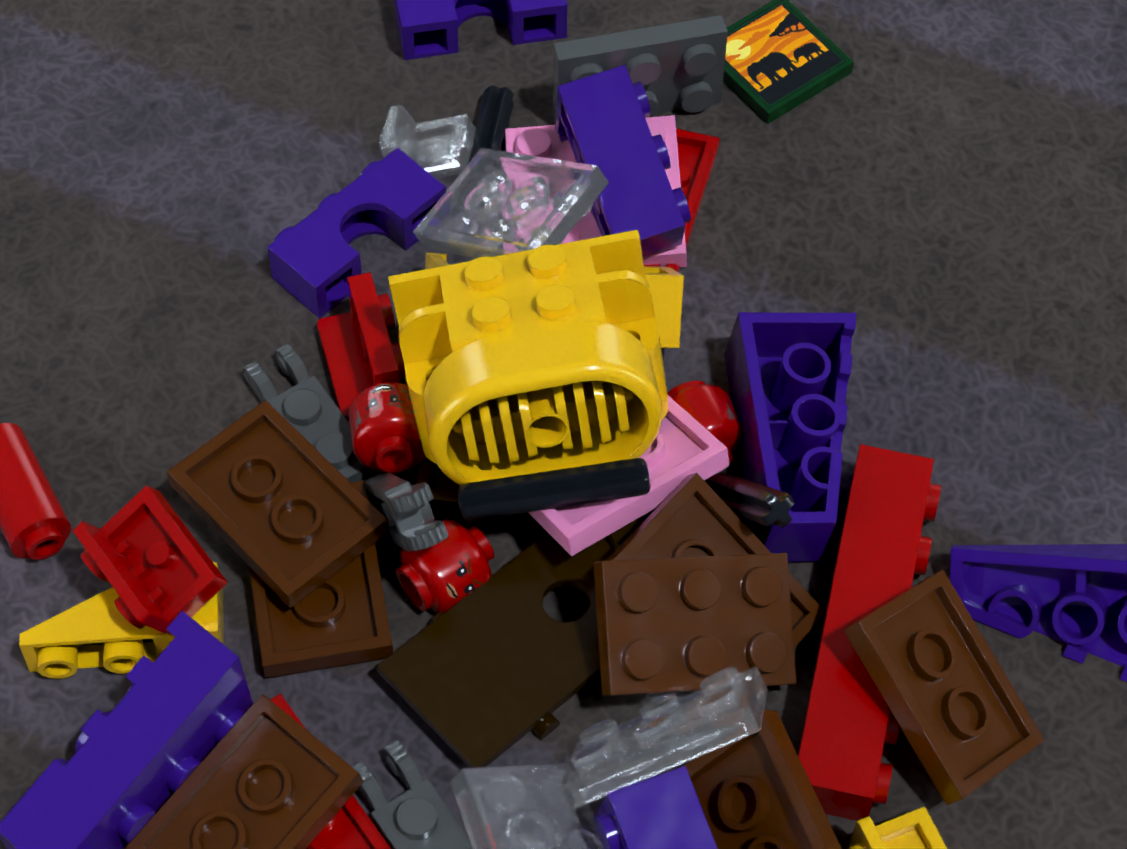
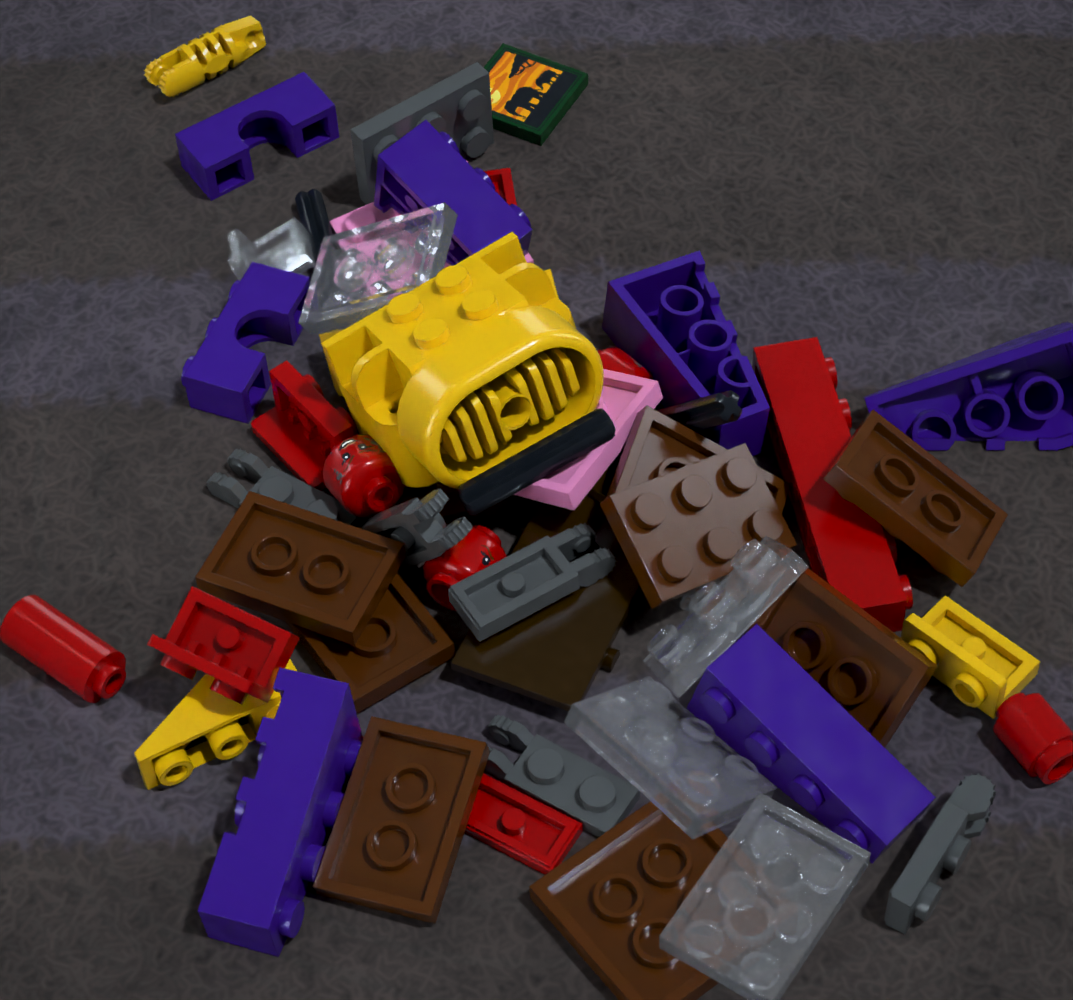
camera: 20 degrees left, 5 degrees down
none -> dark grey hinge [448,523,617,642]

